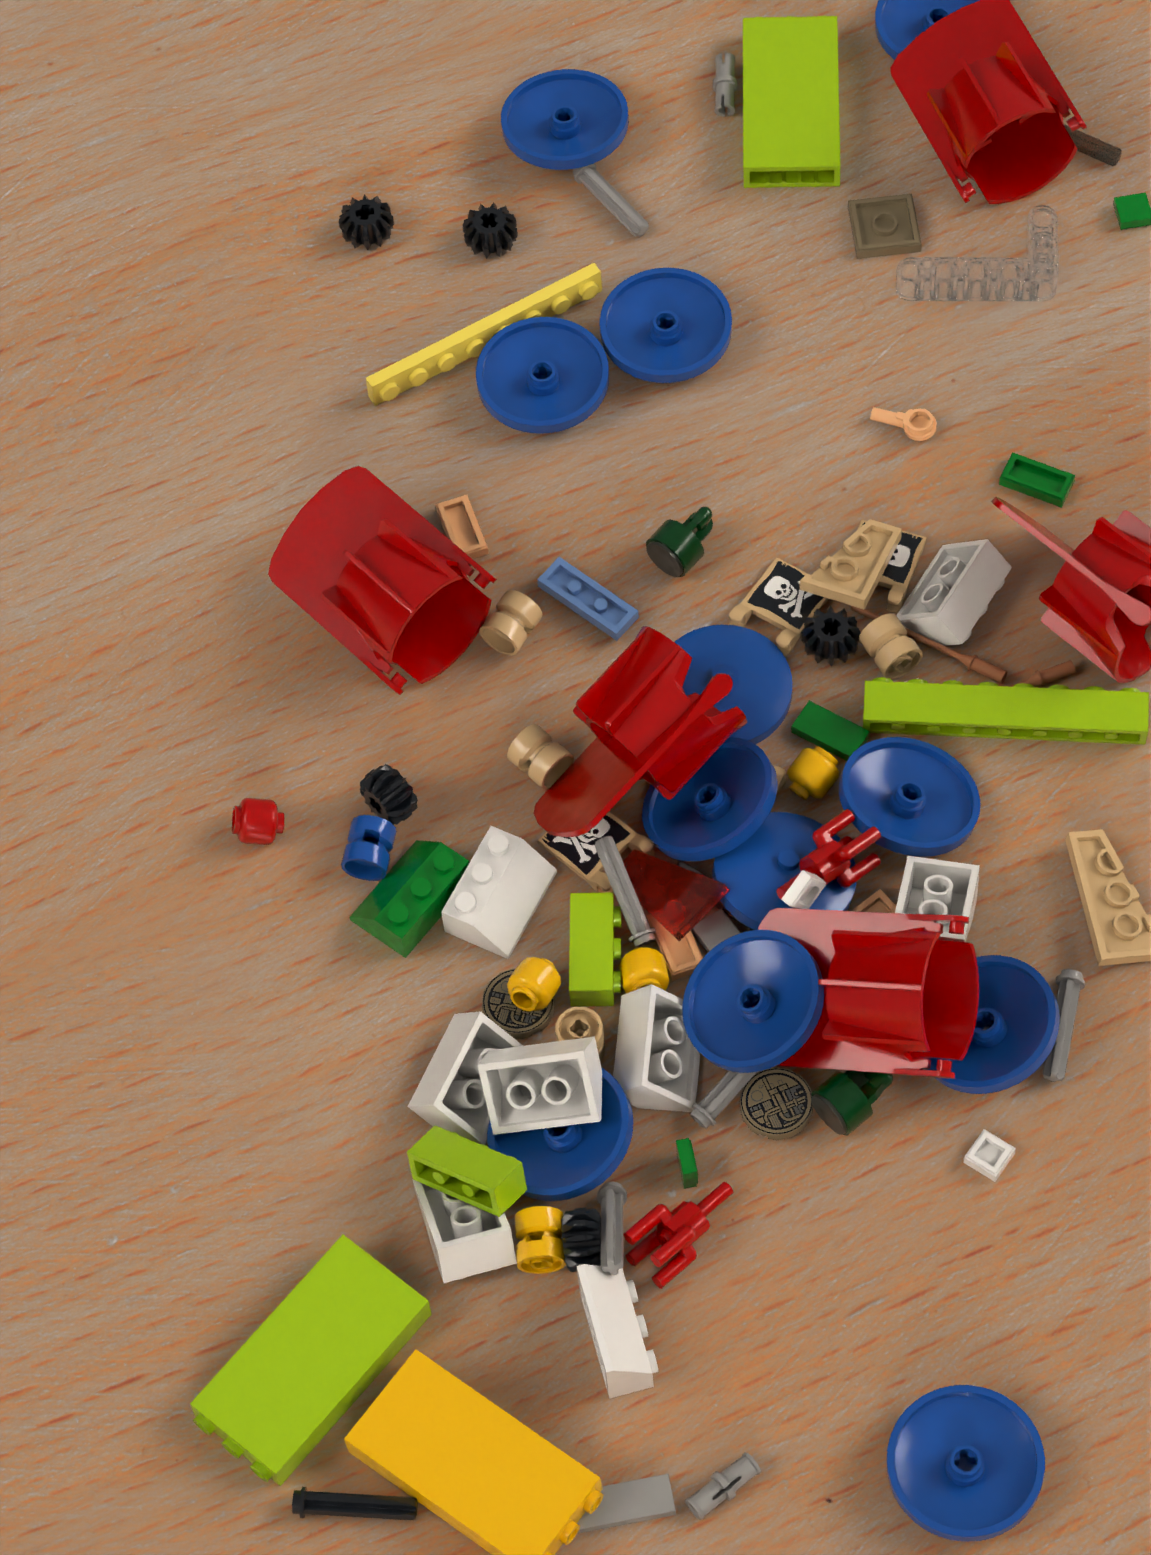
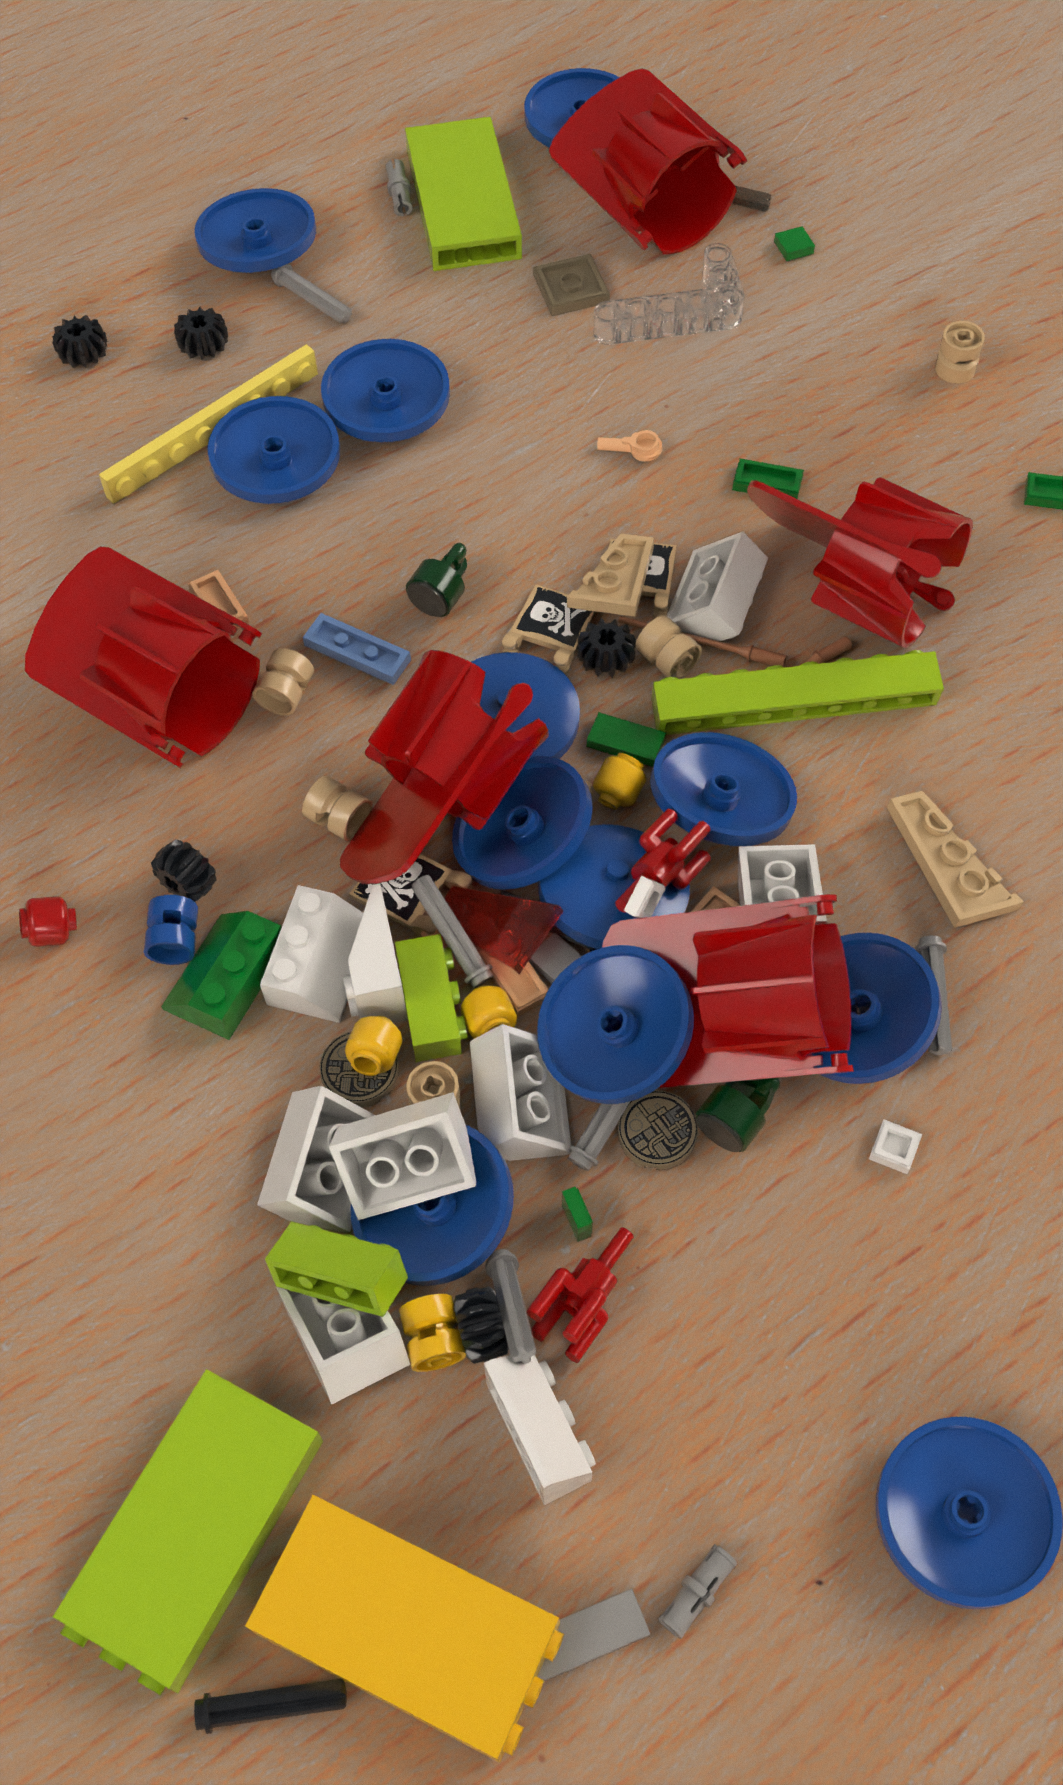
camera: 15 degrees left, 0 degrees up
none -> white slope [343,883,408,1023]

